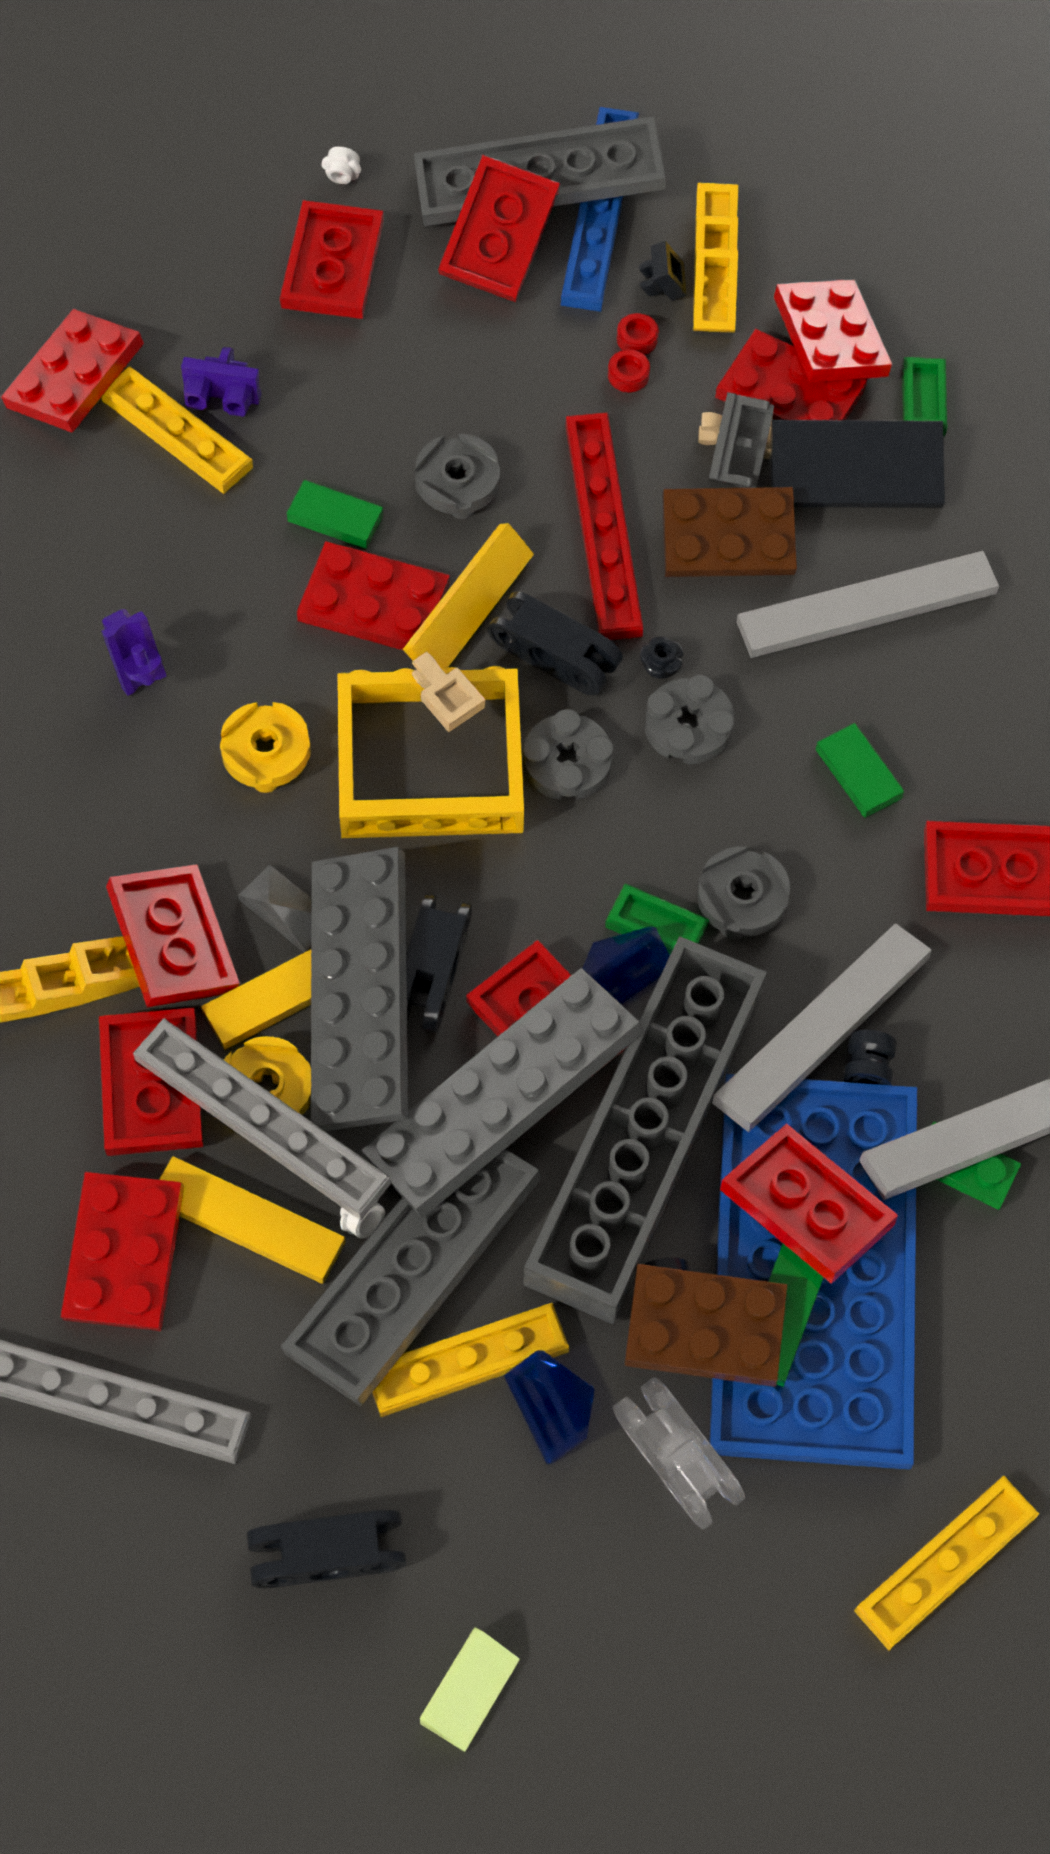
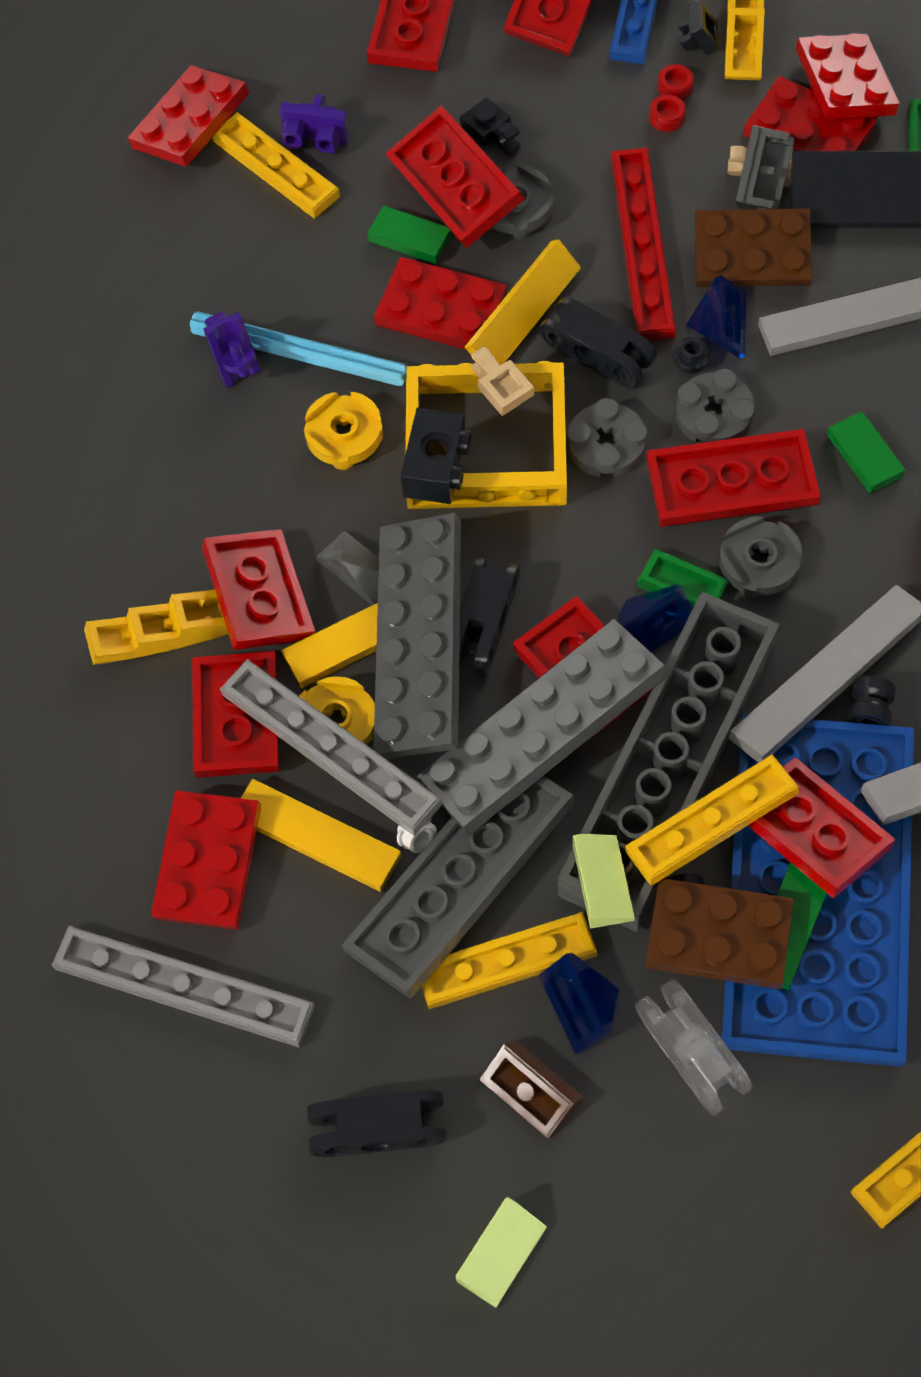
camera: 10 degrees right, 0 degrees up
none -> medium azure axle [190,311,407,386]
none -> red plate [385,105,525,249]
none -> black brick [400,408,472,504]
none -> black plate [460,97,521,155]
none -> reddish brown slope [479,1040,583,1138]
none -> yellowish green slope [573,834,635,929]
none -> yellow tile [625,754,799,886]
none -> red plate [646,429,821,527]
none -> clear blue slope [686,275,746,359]

